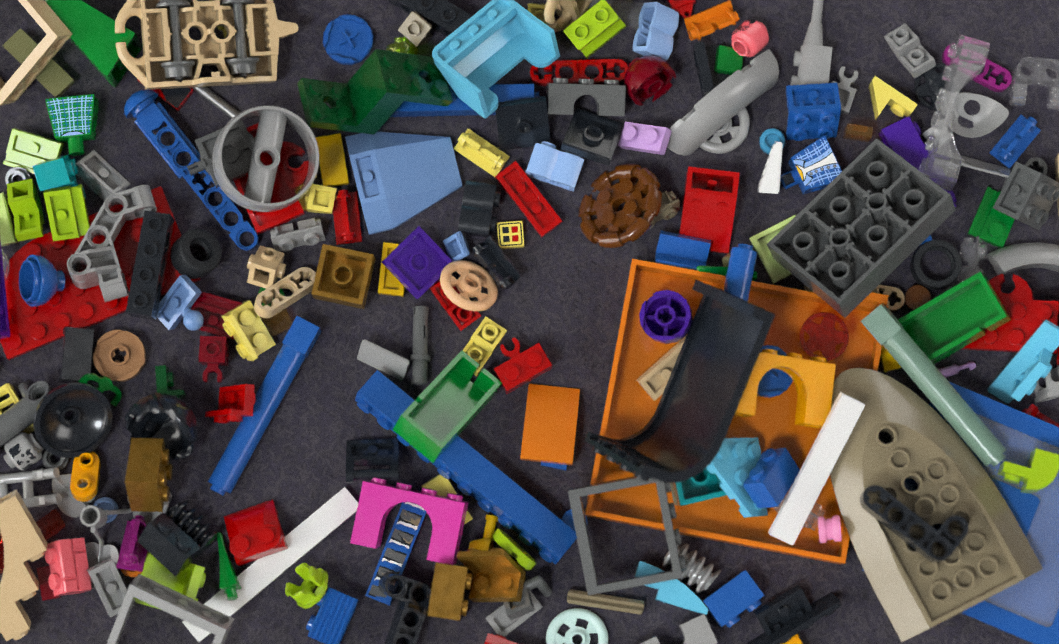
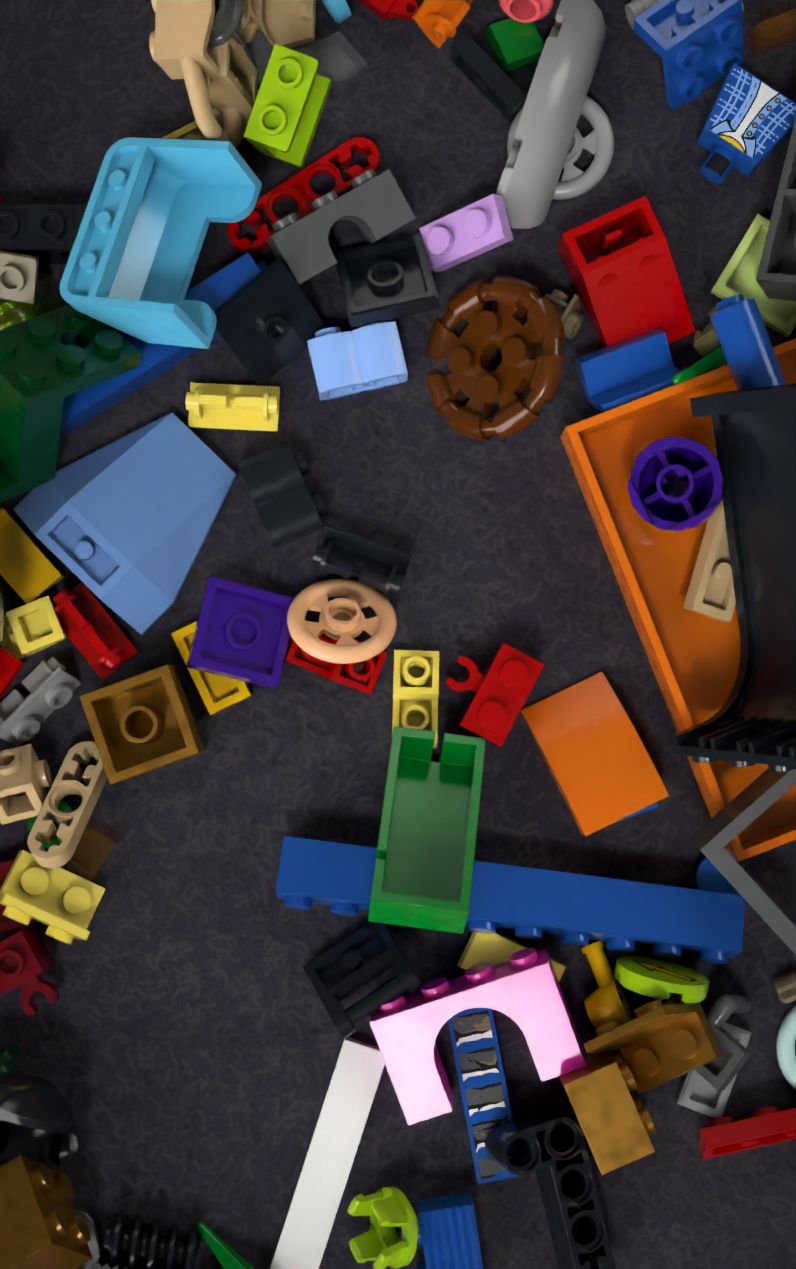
camera: 30 degrees left, 5 degrees up
red bracket [205,384,256,423] -> none
blue brick [208,316,322,496] -> none
red slope [223,499,288,566] -> none
light grey slope [357,339,411,380] -> none
dark grey pin [410,306,430,385] -> none
medium blue slope [443,231,470,261] -> none
red plate [495,161,562,238] -> none
tile [497,221,524,249] -> none
dark red cylinder [624,55,676,106] -> none
light blue brick [633,2,679,60] -> none
white slope [757,141,783,194] -> none
dark azure tile [759,128,785,154] -> none

